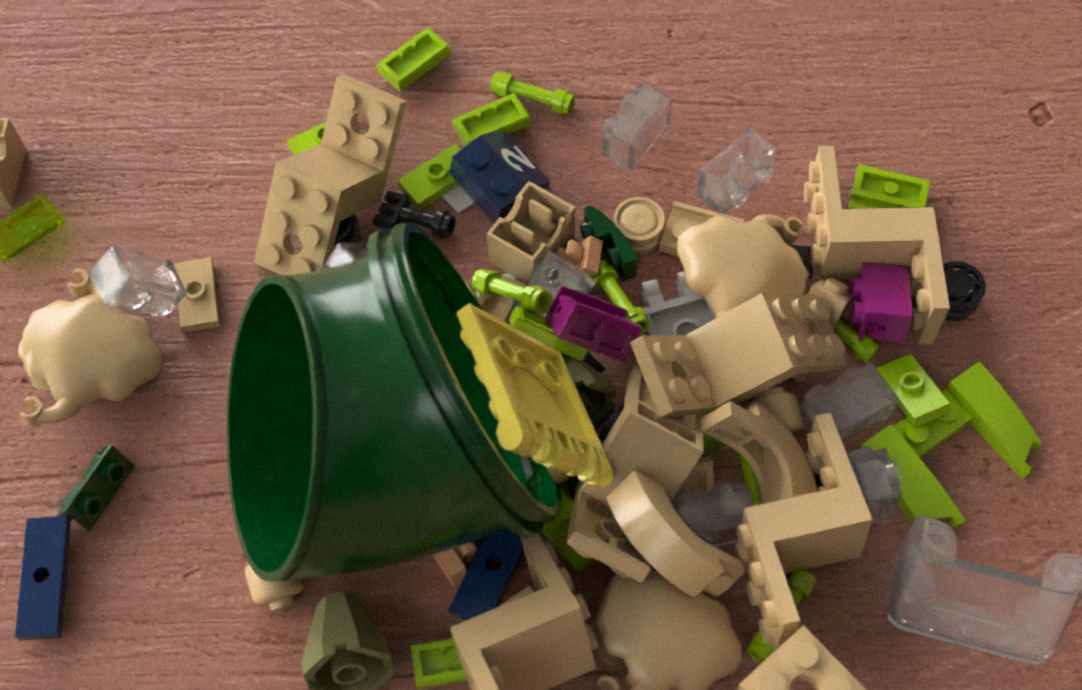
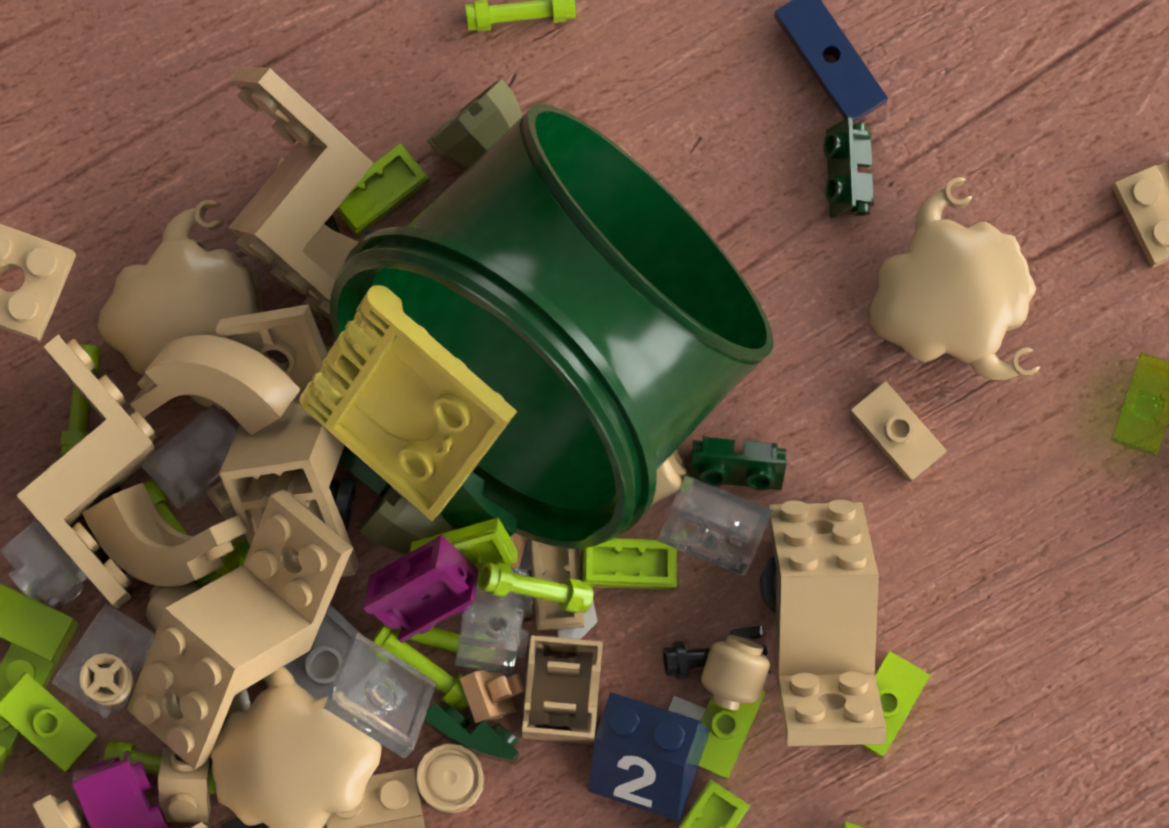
camera: 145 degrees right, 15 degrees up
clear brick [91,246,187,317] -> none
none -> tan wheel [79,653,134,706]
none -> clear plate [324,633,437,759]
none -> tan head [701,635,770,710]

